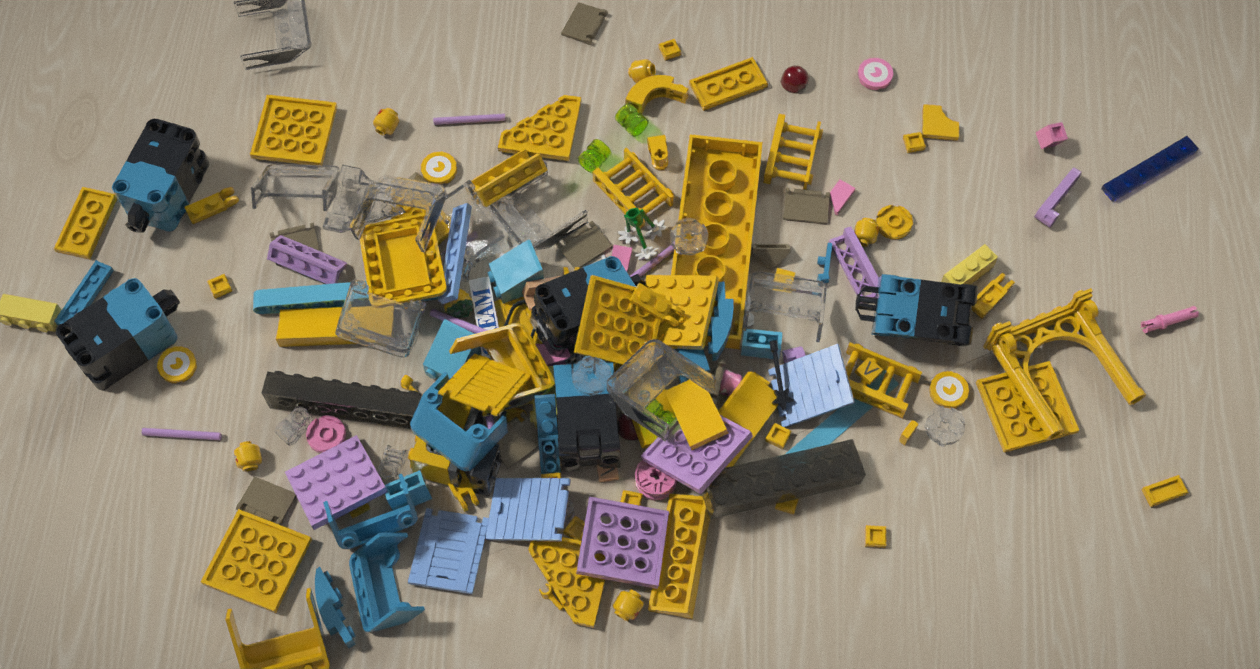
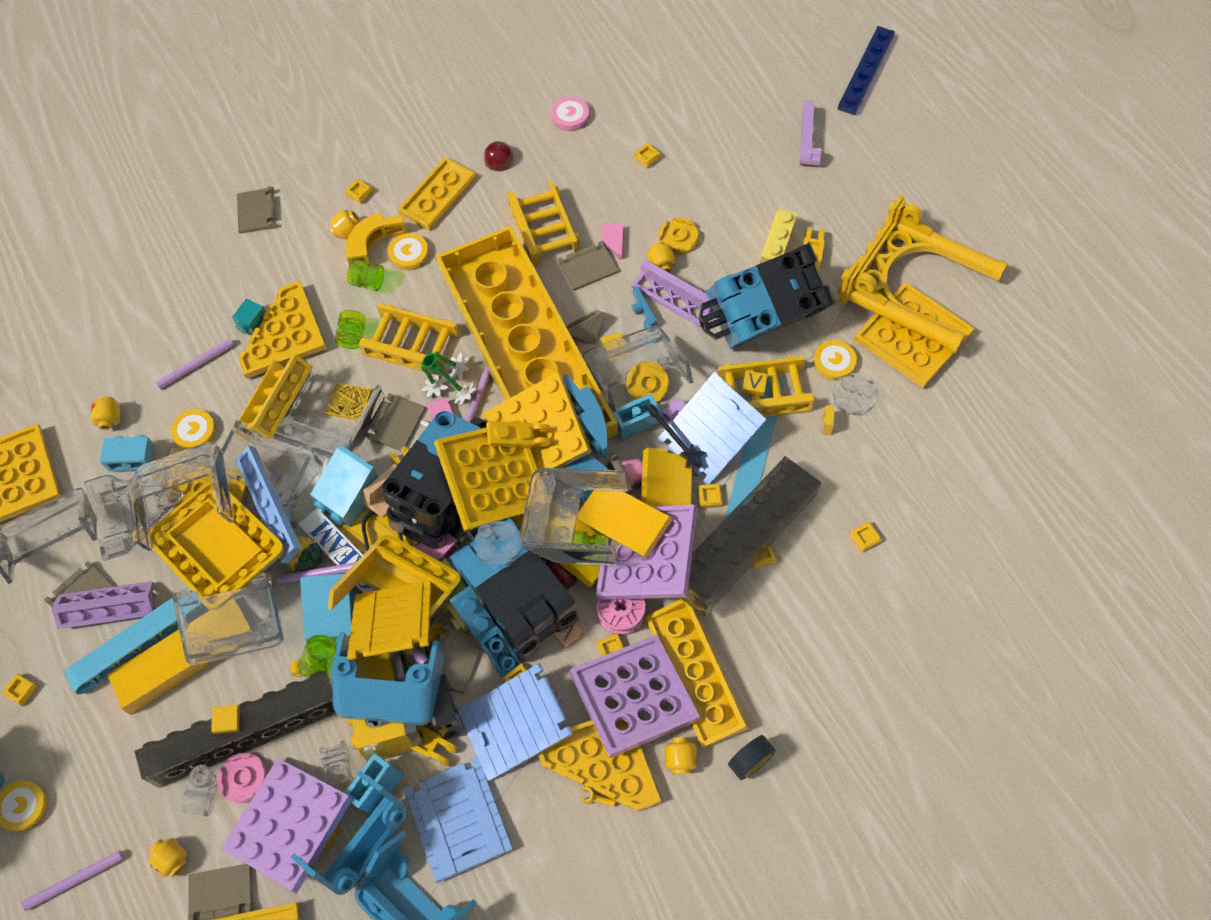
camera: 30 degrees left, 0 degrees up
yellow tile [563,516,585,541] -> none
yellow piece [647,135,668,170] -> none
clear plate [670,218,708,255] -> none
yellow tile [922,104,959,141] -> none
bright pink brick [1035,122,1068,149] -> none
bright pink pin [1141,306,1199,333] -> none
yellow tile [1141,475,1189,508] -> none
none -> medium azure brick [100,435,156,471]
none -> yellow tile [211,705,240,734]
none -> teal brick [232,298,266,335]
none -> clear neon green wheel [298,635,336,679]
none -> yellow piece [325,383,372,421]
none -> yellow tile [388,233,429,270]
none -> yellow tile [626,361,669,402]
none -> black wheel [728,735,776,780]

